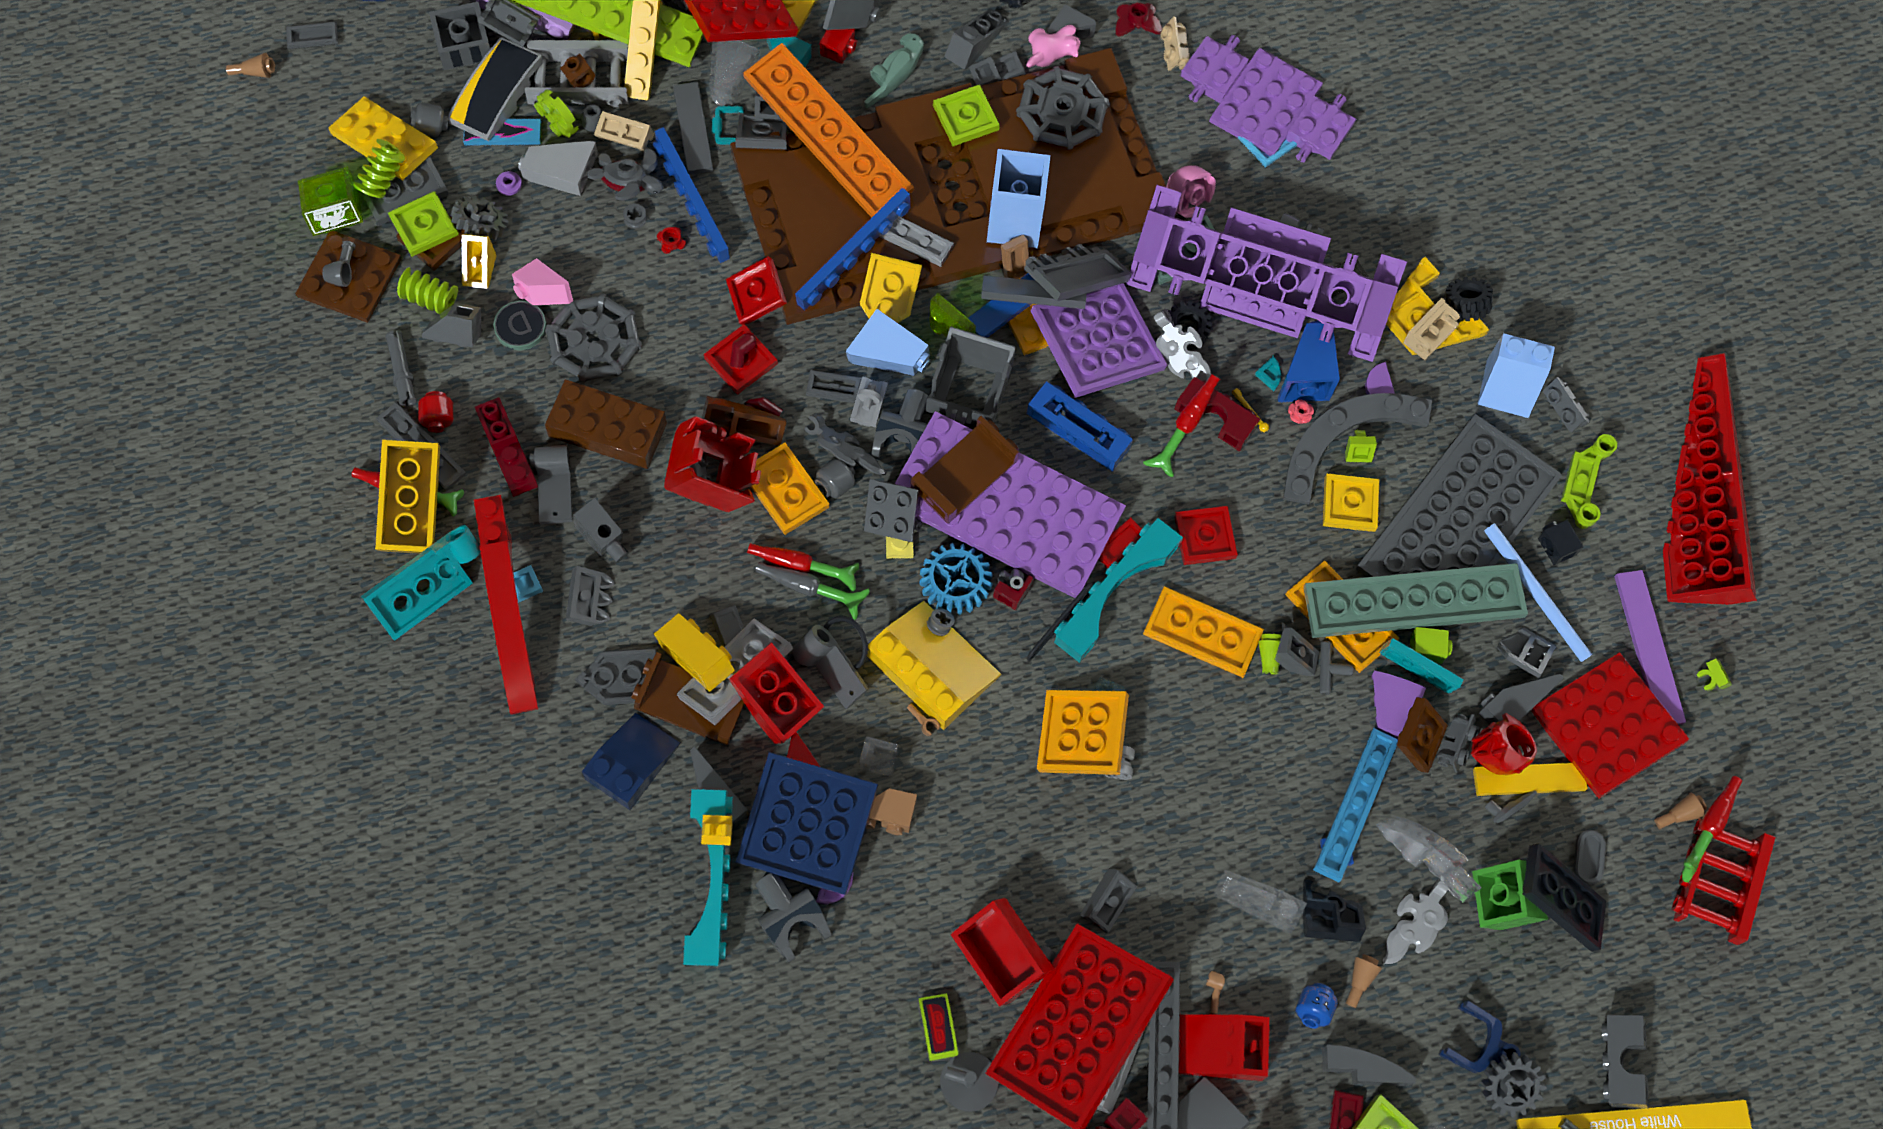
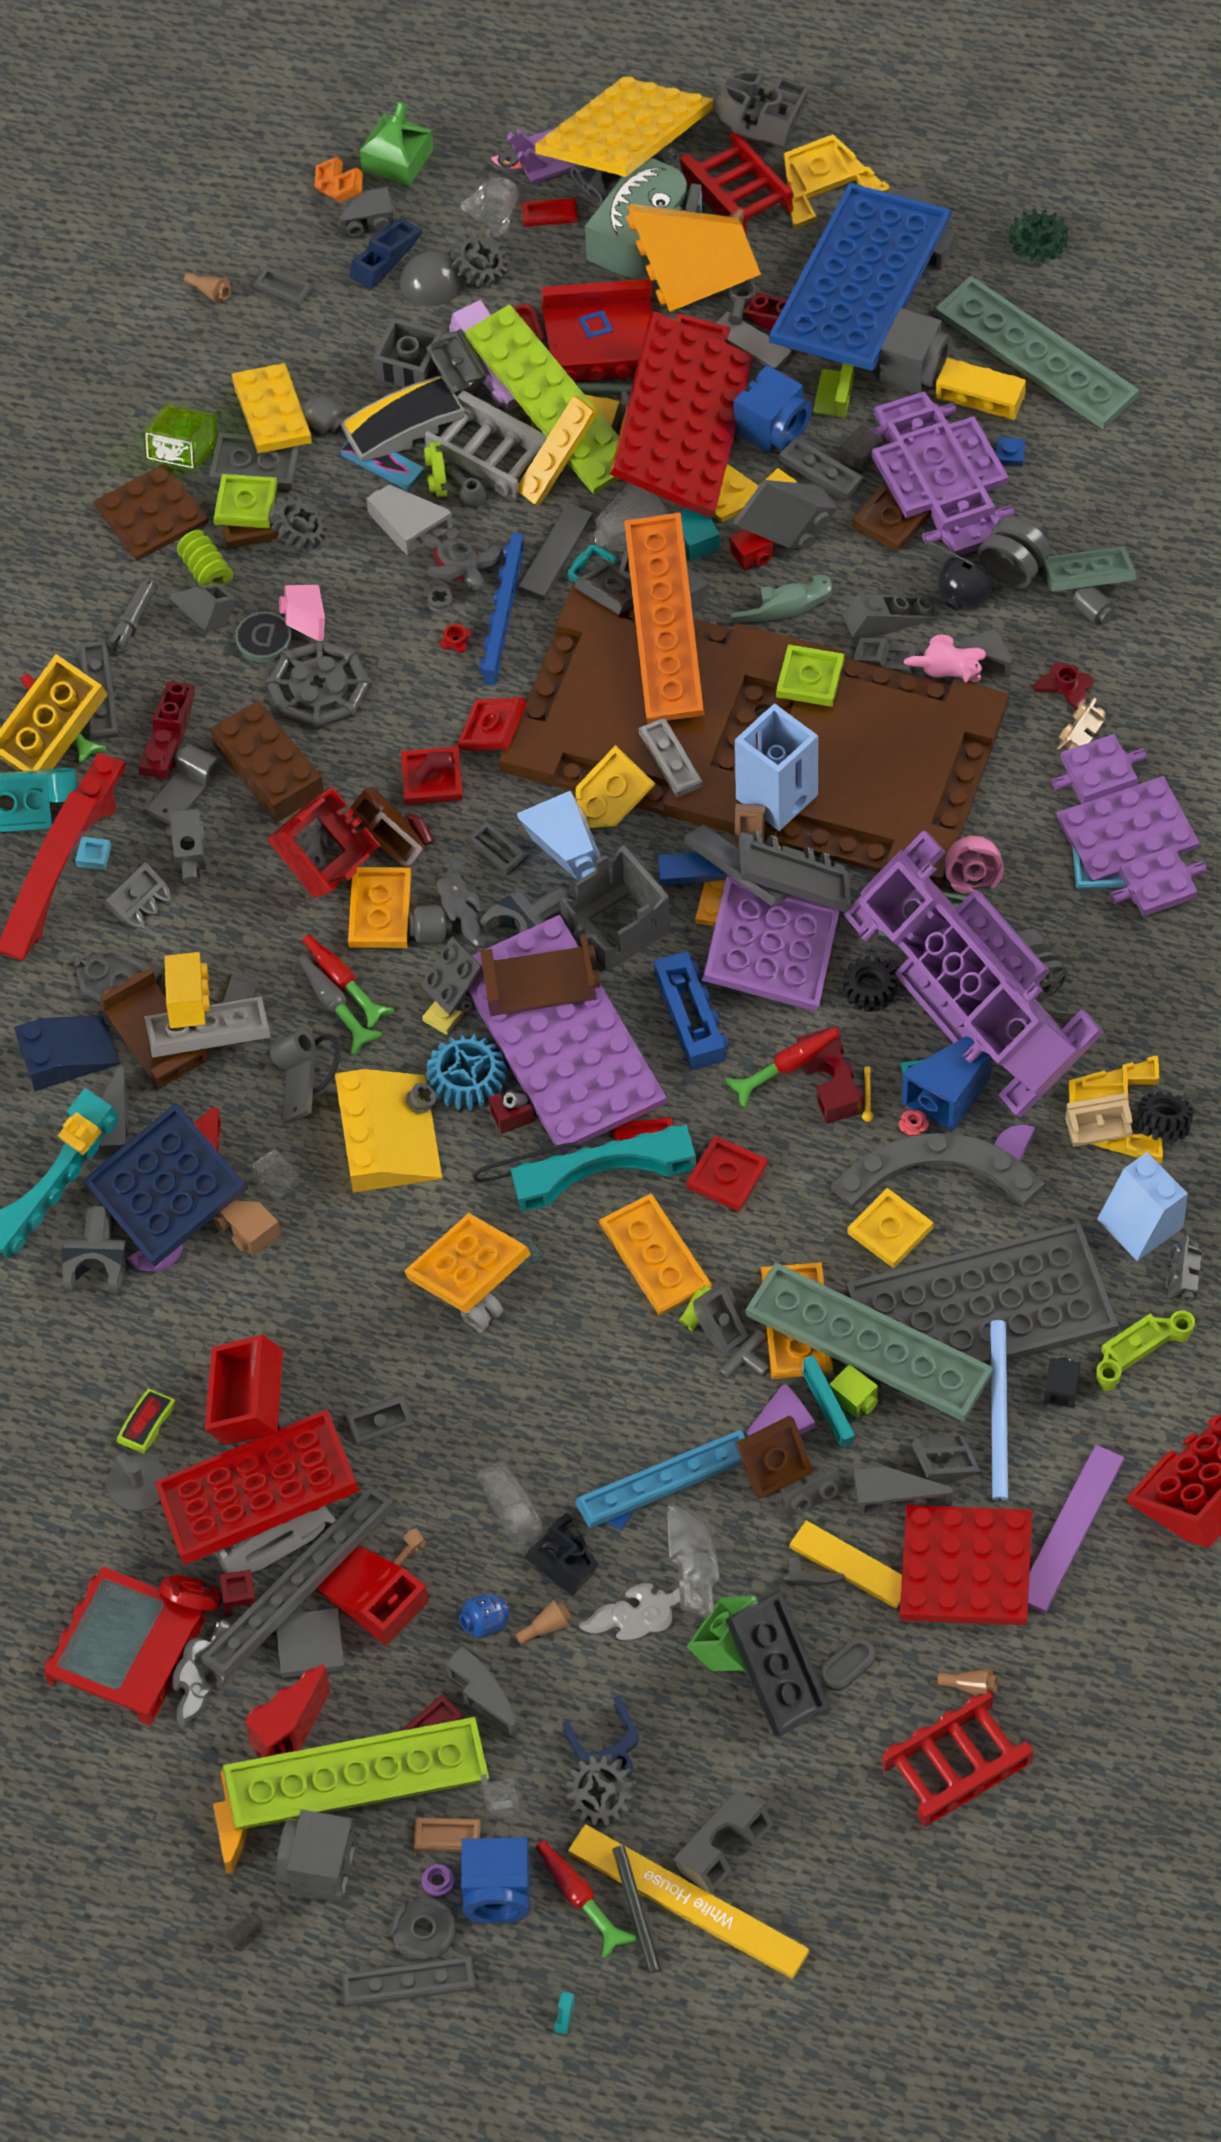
camera: 45 degrees right, 10 degrees down
dark grey bar [323,241,356,287] -> none
lime piece [353,139,405,198] -> none
red head [418,391,453,433] -> none
yellow slope [462,234,496,288] -> none
medium lavender plate [496,171,522,196] -> none
reddish brown plate [560,53,595,88] -> none
tan hinge [594,111,654,152] -> none
red slope [729,642,824,744] -> none
blue plate [795,187,911,311] -> none
light grey hips [850,376,888,427] -> none
medium nougat hand [907,704,939,736] -> none
clear neon green plate [929,293,976,337] -> none
dark grey plate [1016,66,1110,150] -> none
light grey piece [1153,308,1211,381] -> none
lime tile [1345,430,1377,462] -> none
red piece [1470,713,1537,775] -> none
red piece [1682,776,1743,882] -> none
lime tile [1697,659,1732,691] -> none

